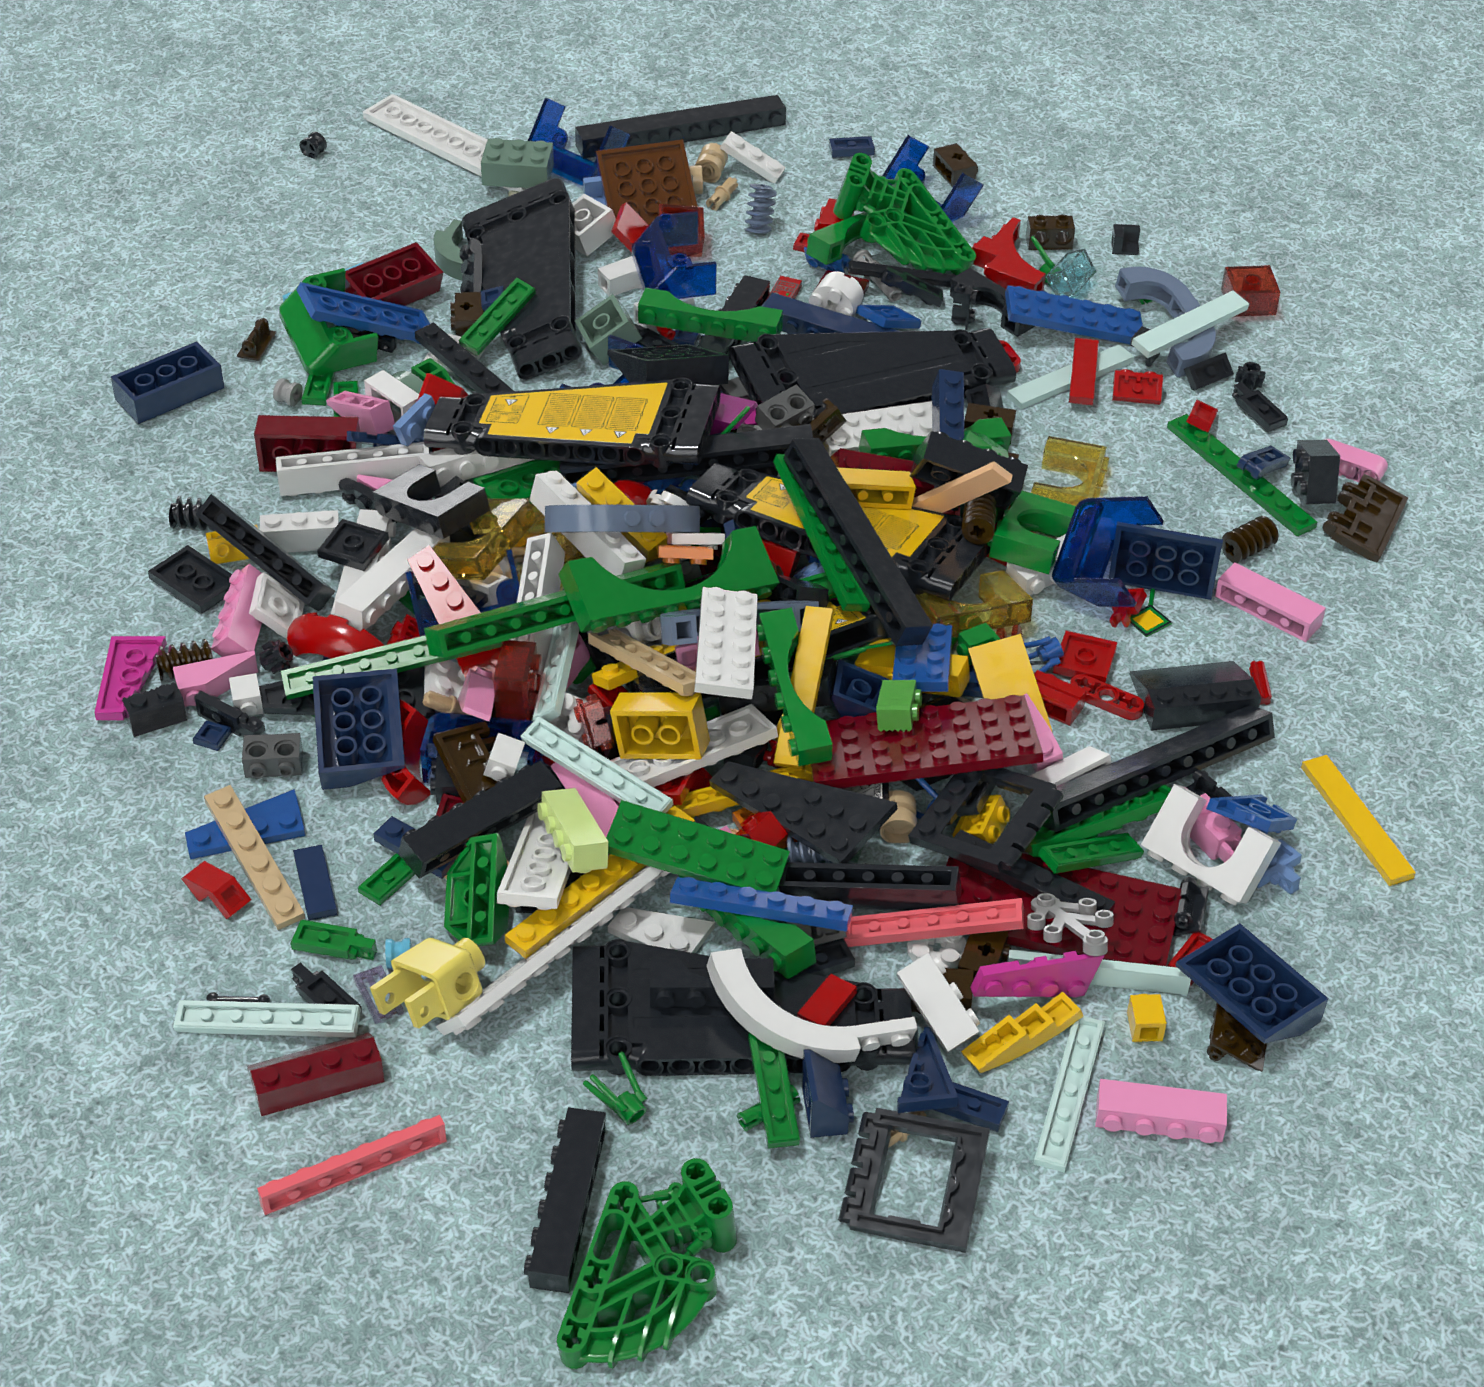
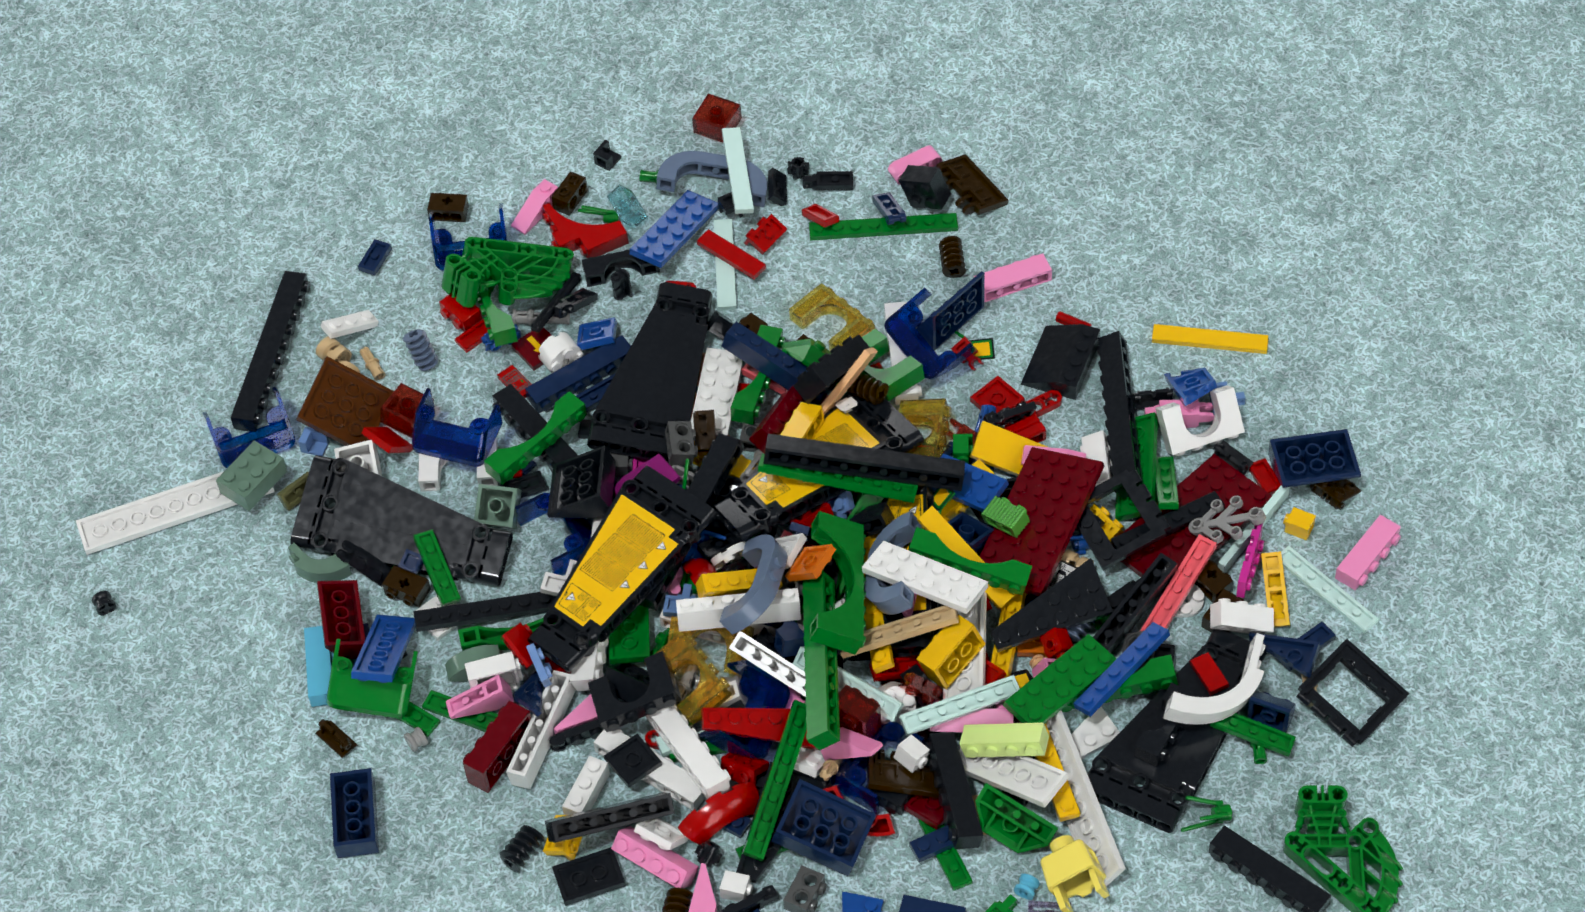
camera: 55 degrees left, 10 degrees up
none -> bright pink slope [511,179,558,235]
none -> white piece [834,397,857,414]
none -> black hinge [983,401,1037,427]

